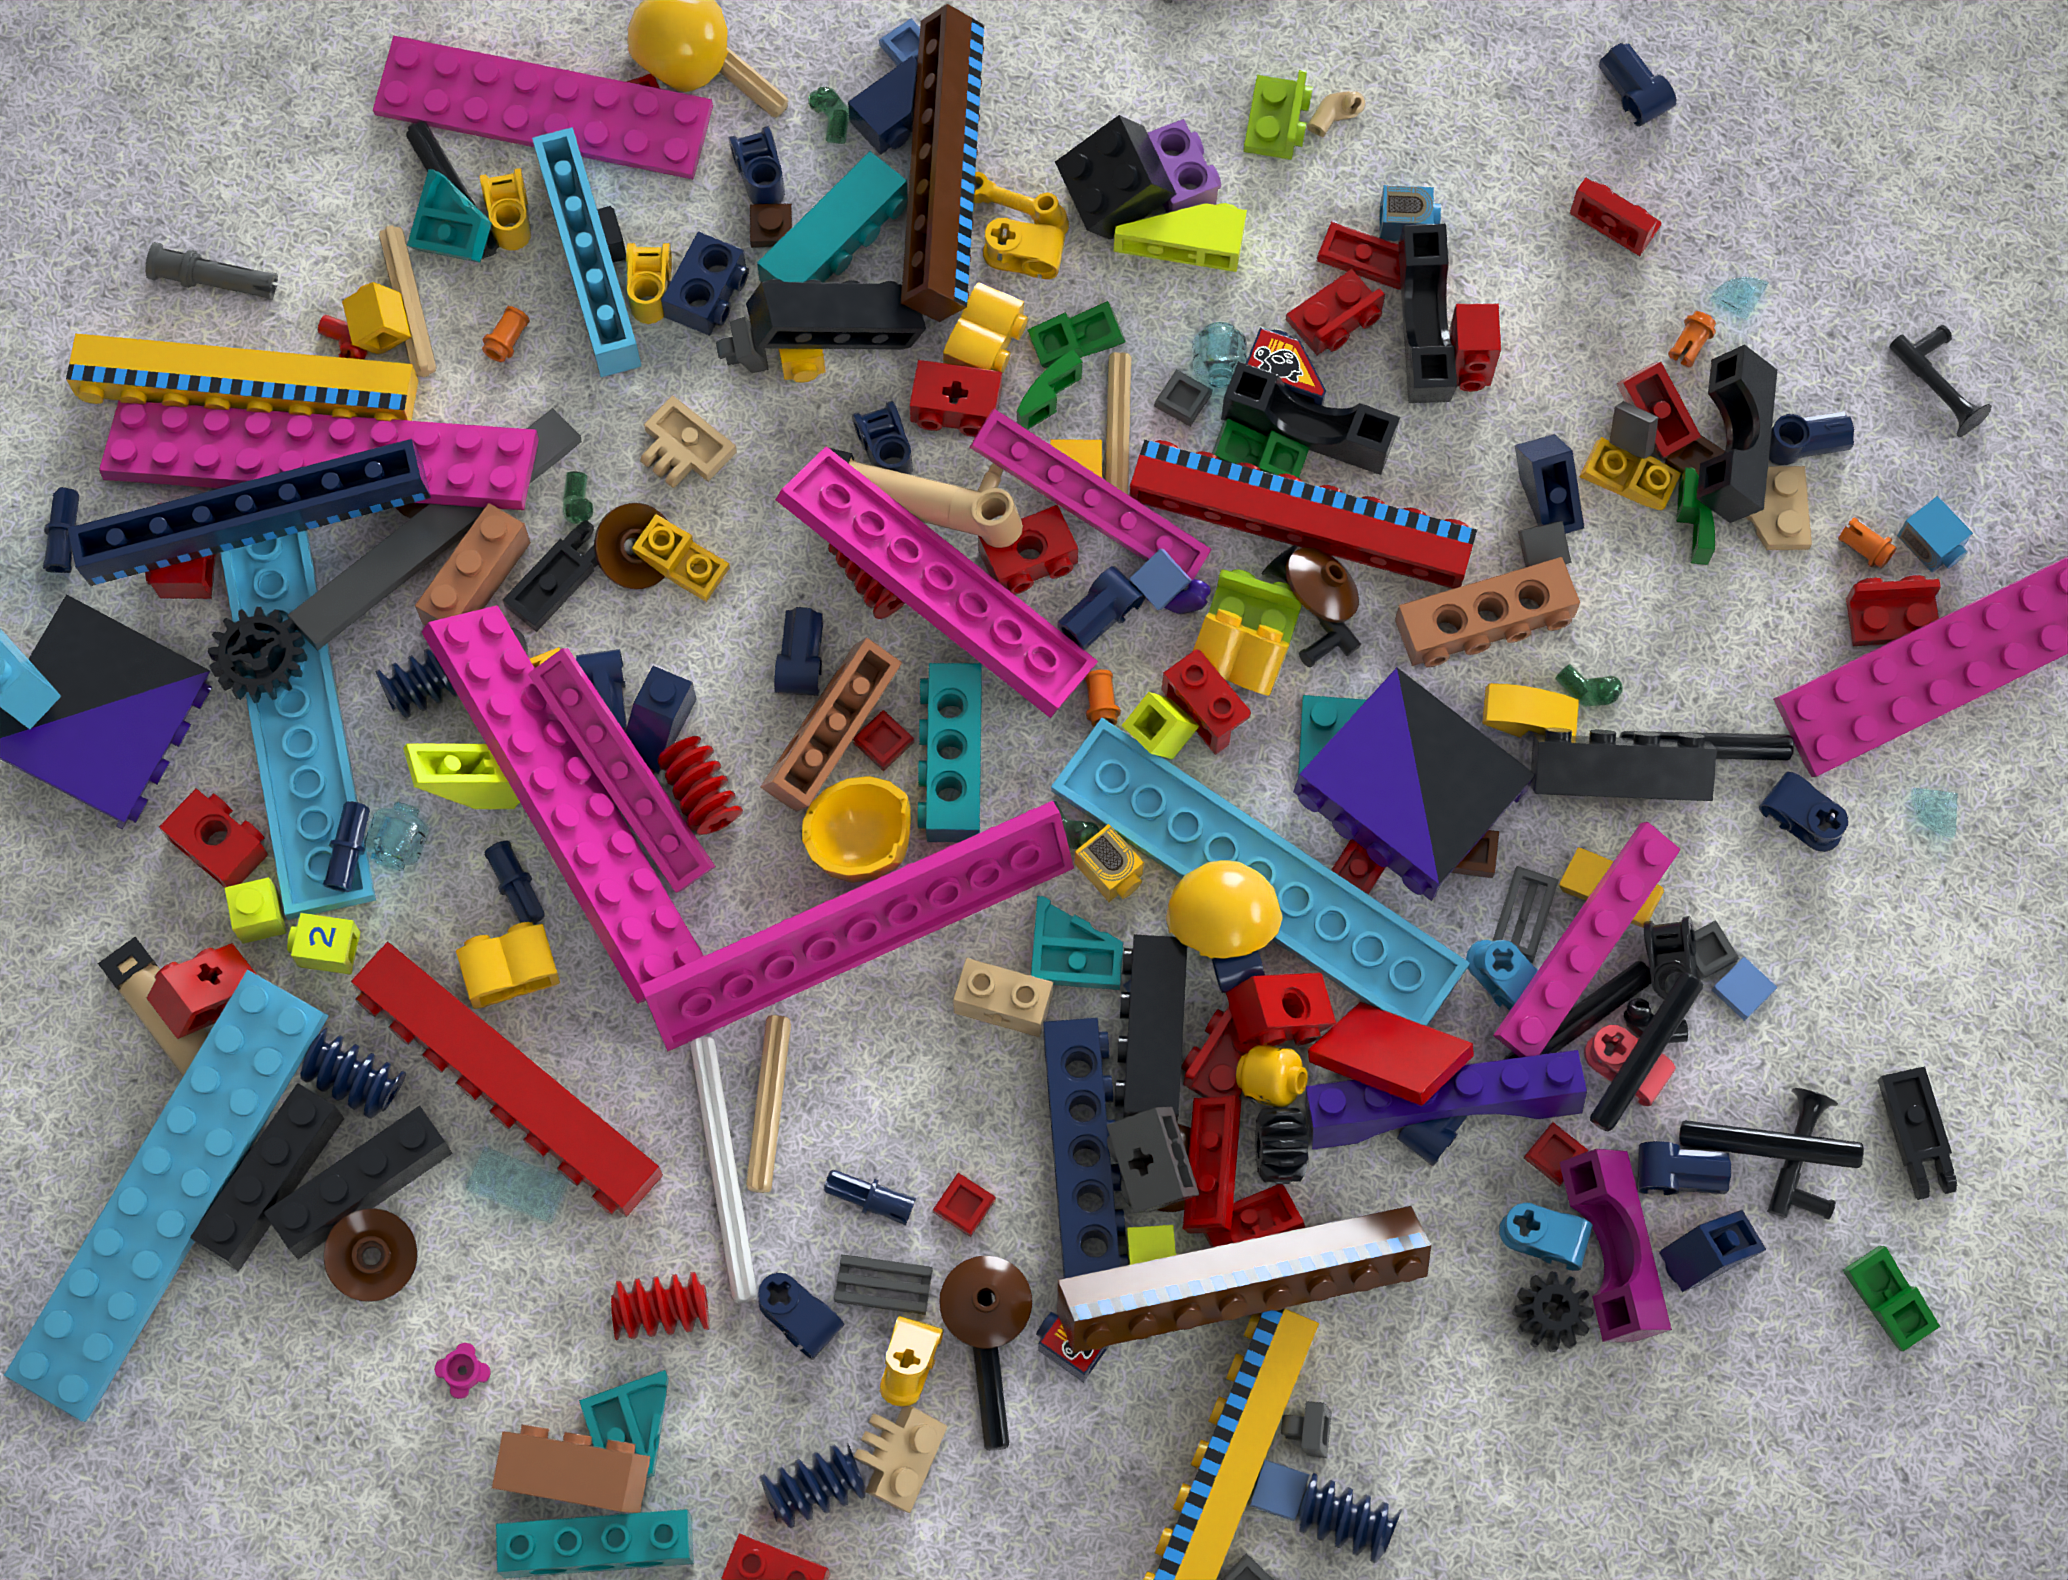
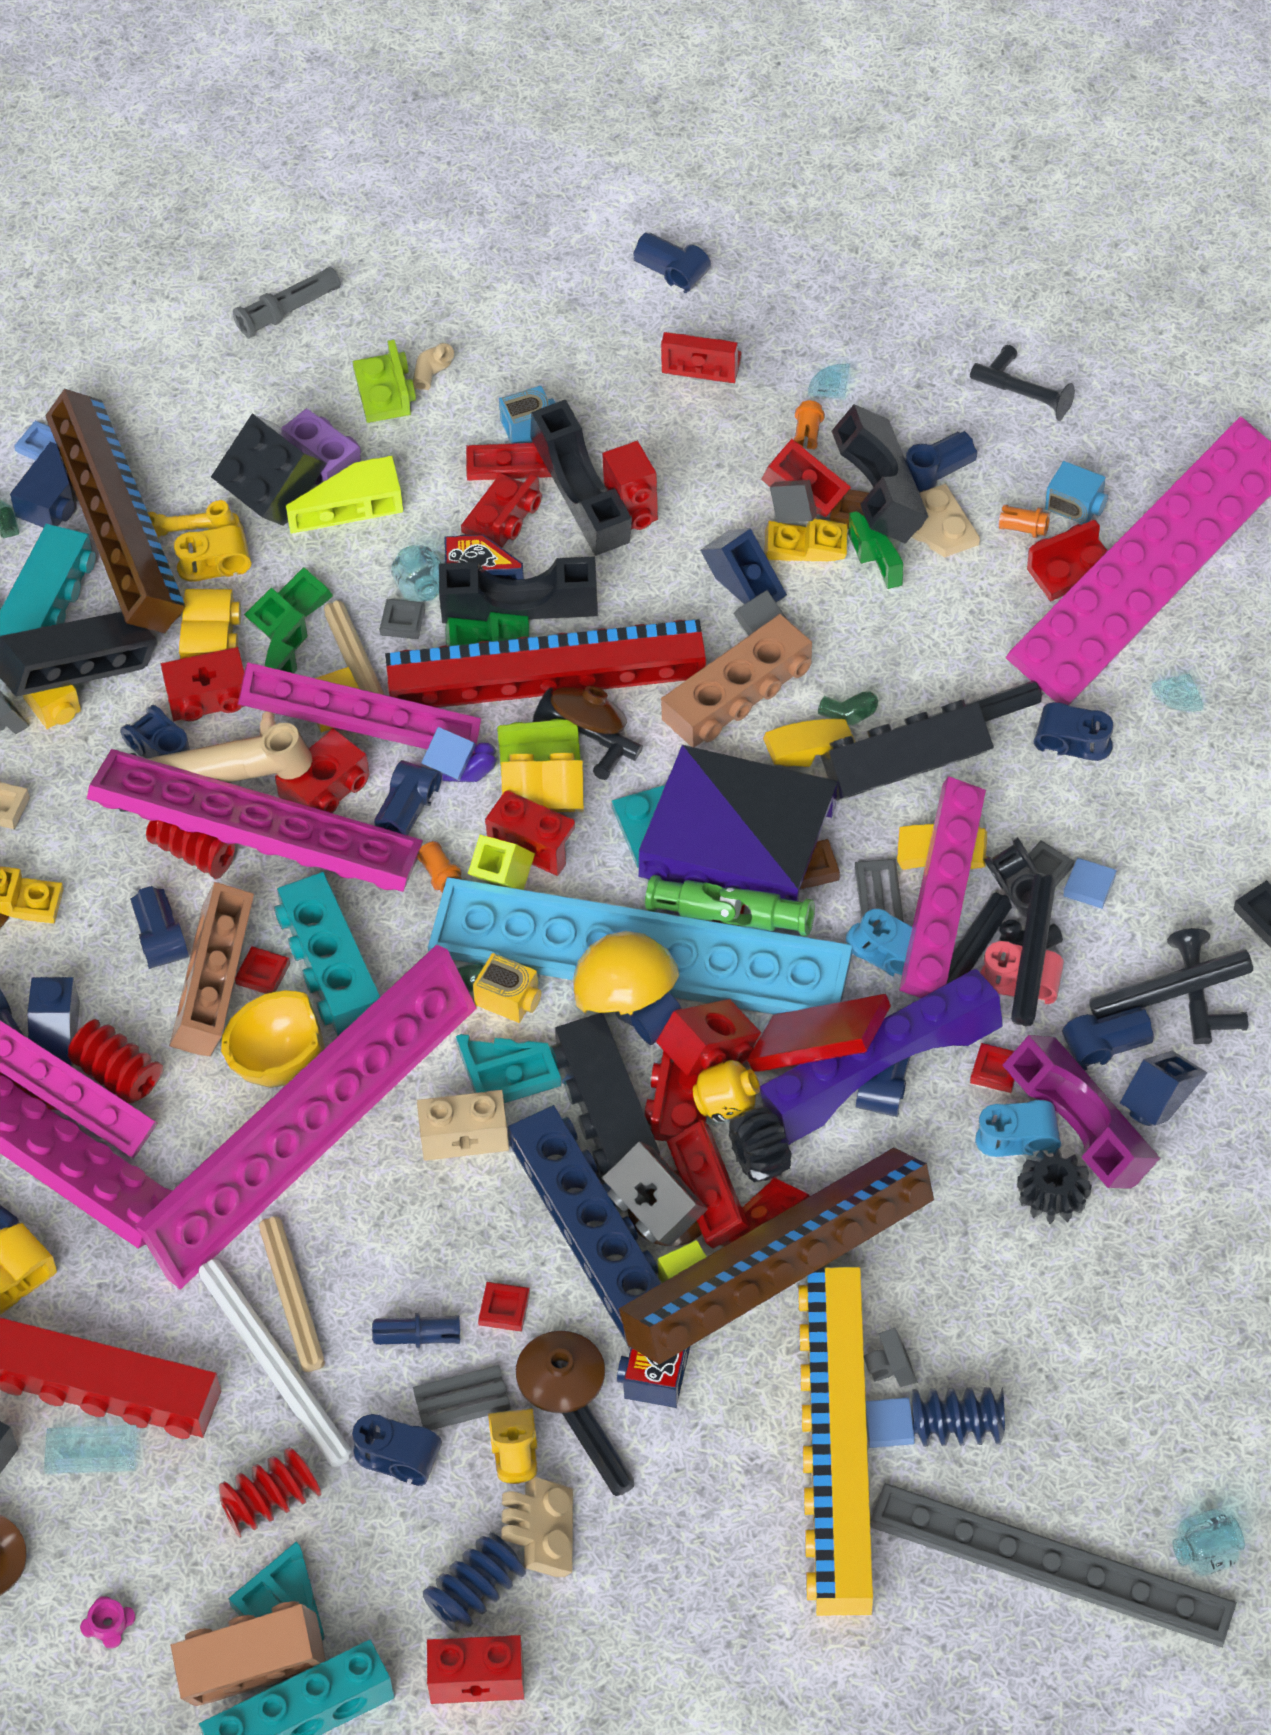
camera: 20 degrees left, 15 degrees down
none -> bright green piece [645,875,815,936]

